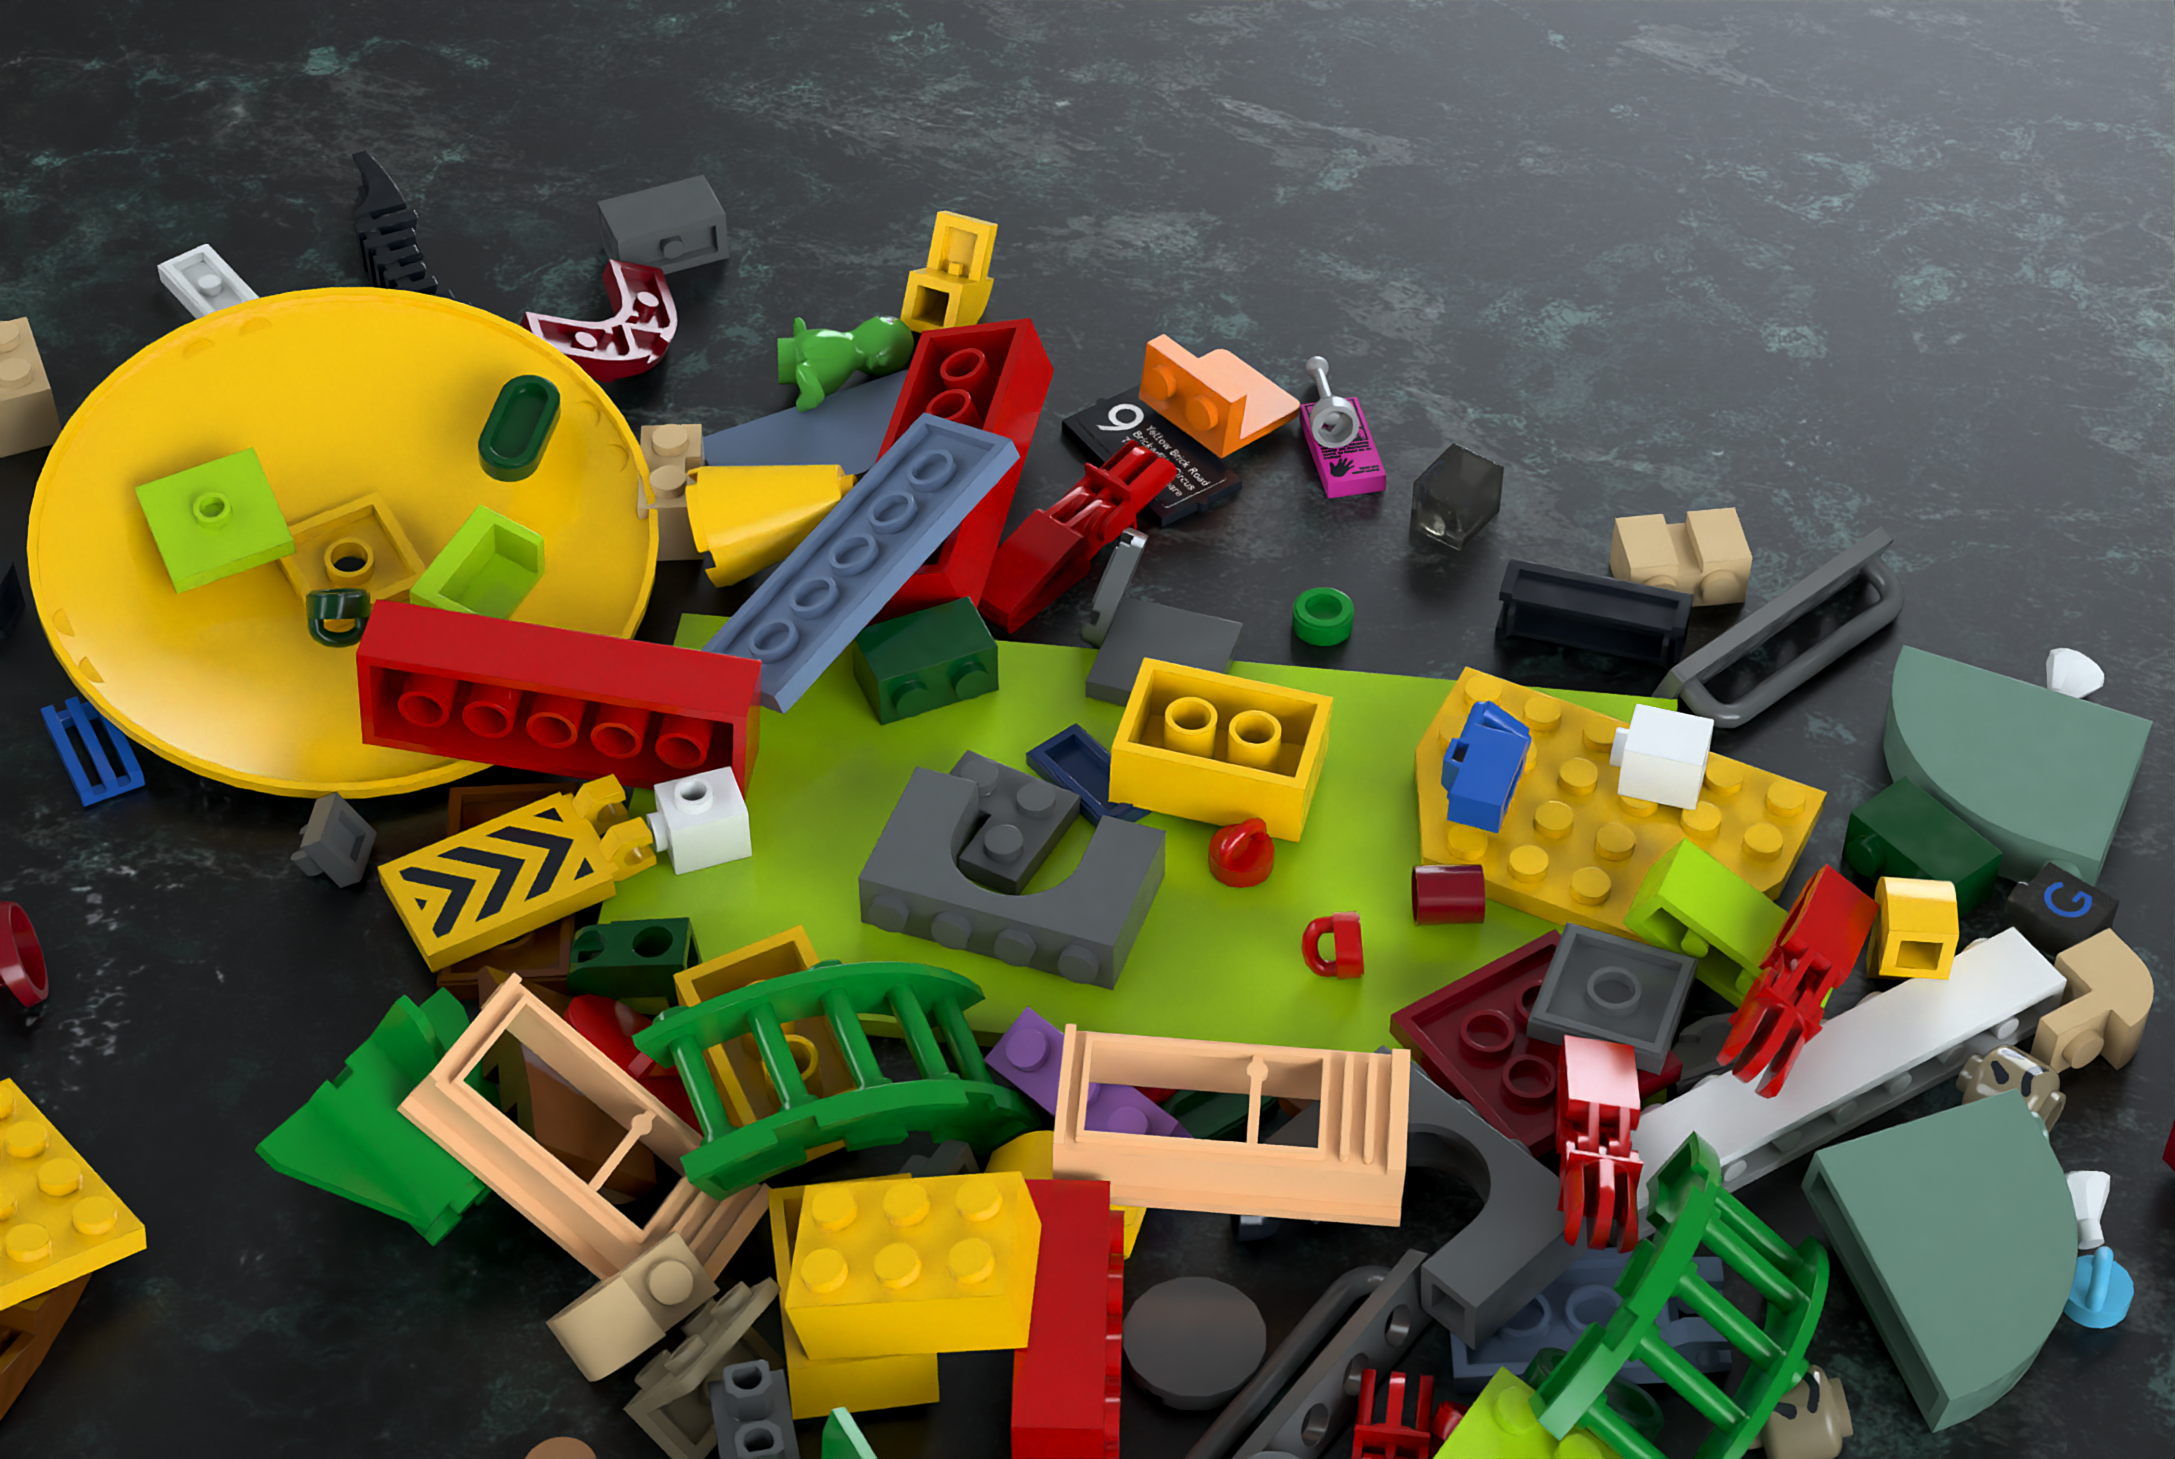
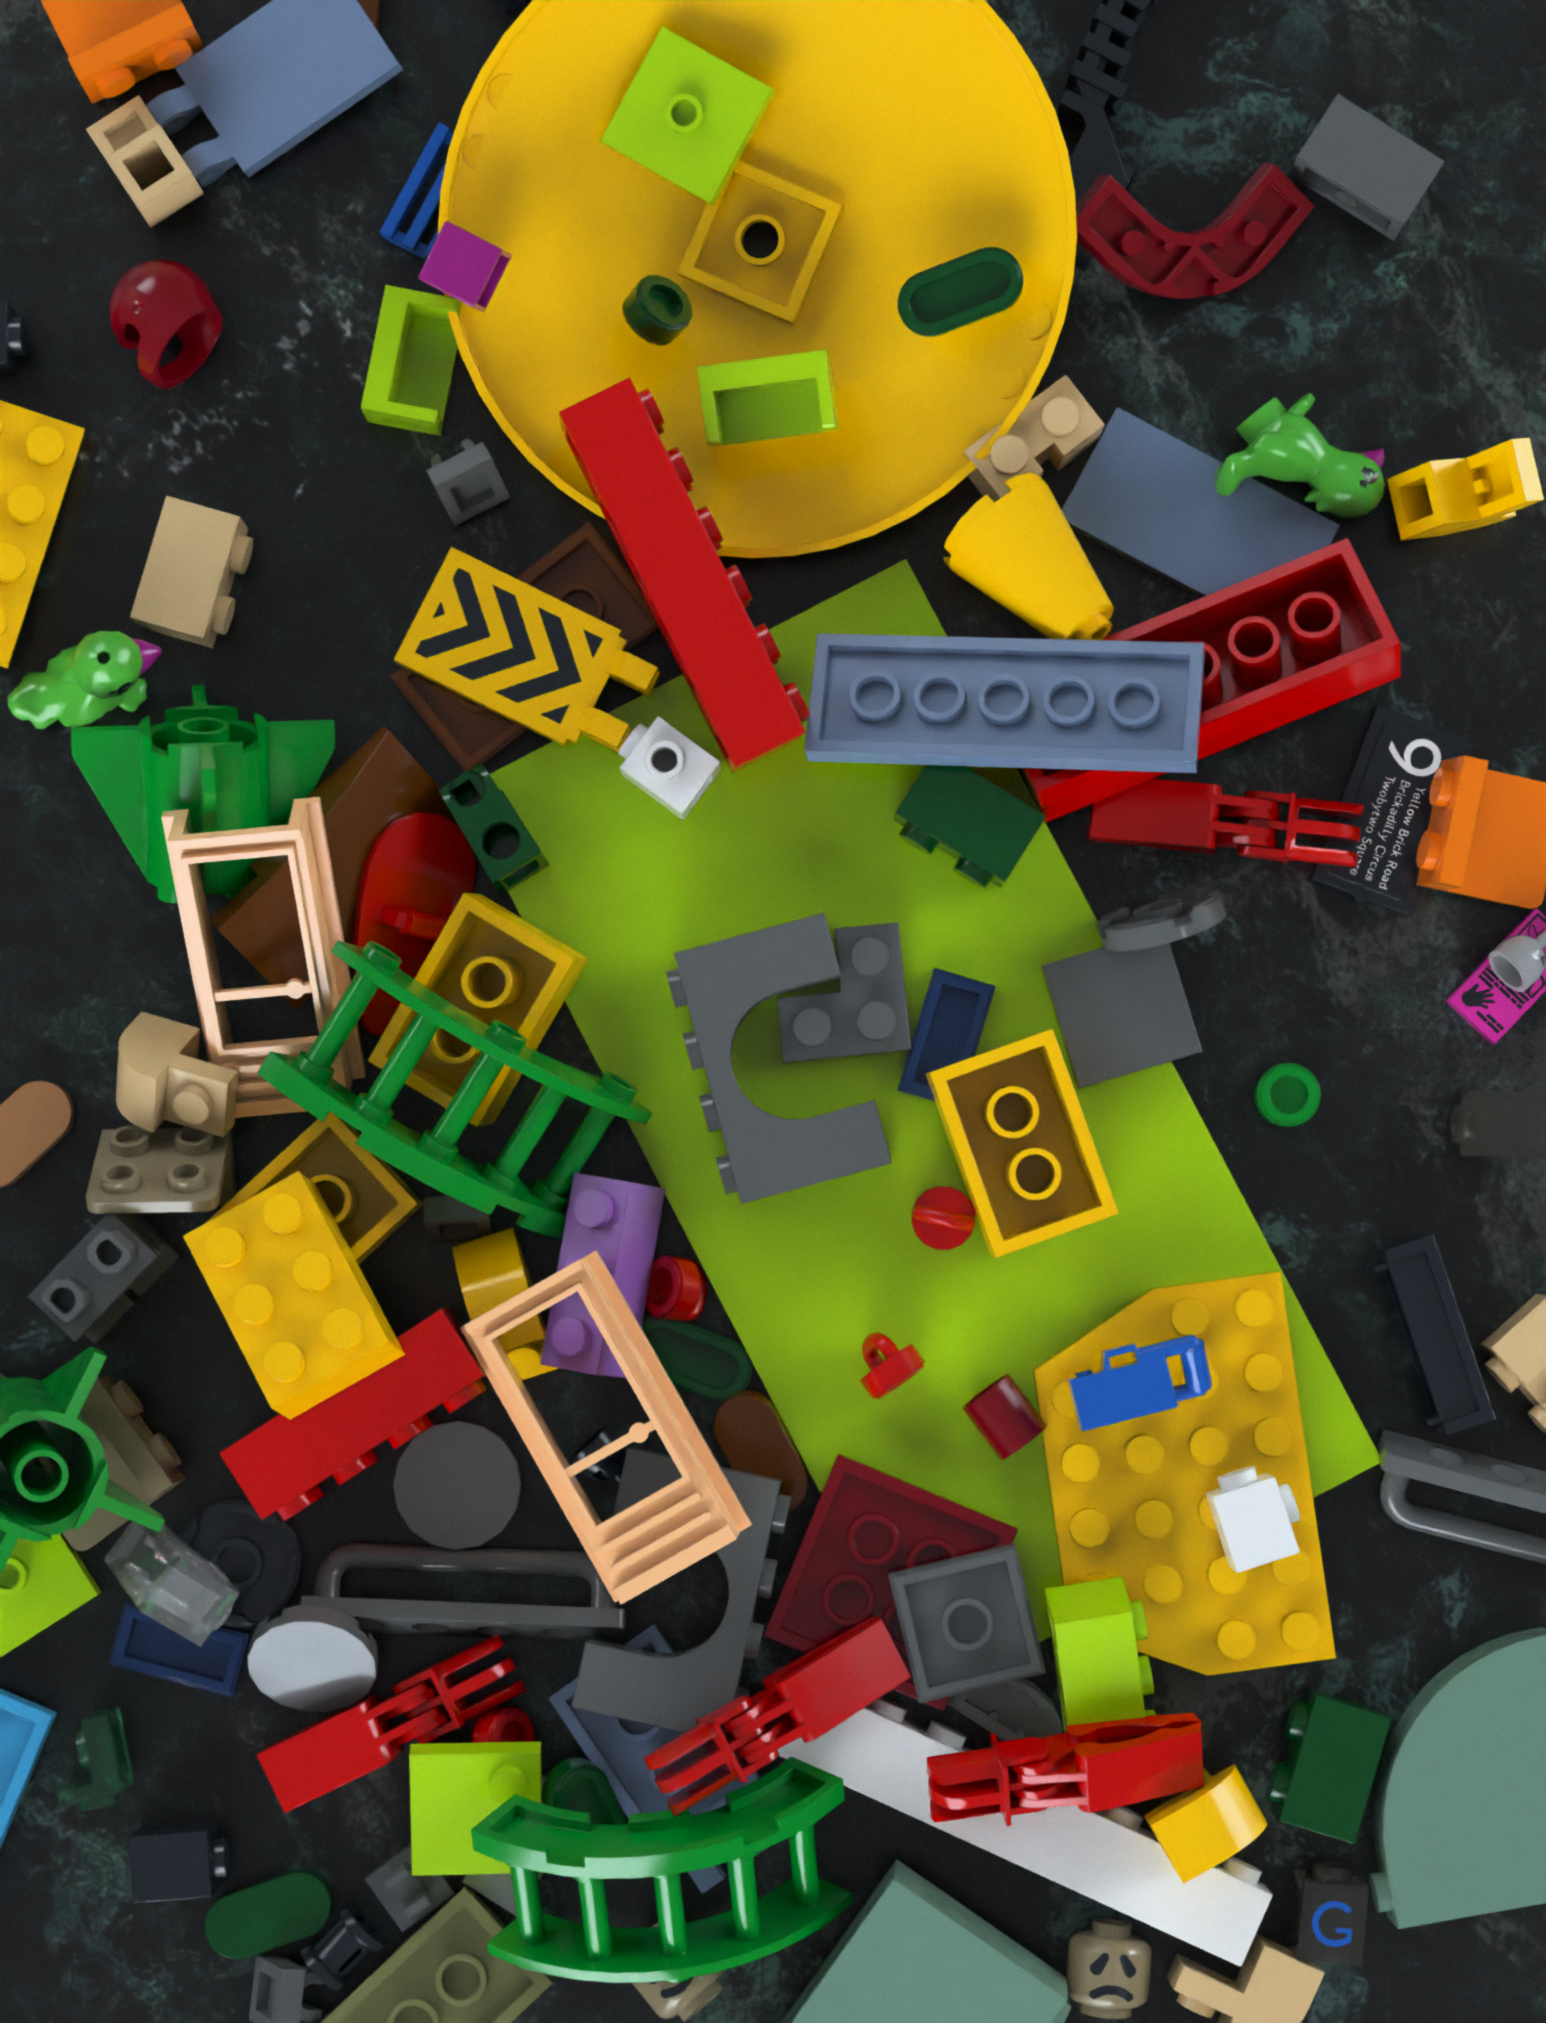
camera: 55 degrees right, 40 degrees up
none -> bright green animal [7,630,162,730]
none -> tan brick [130,496,253,648]
none -> lime panel [361,285,462,436]
none -> magenta piece [418,221,512,312]

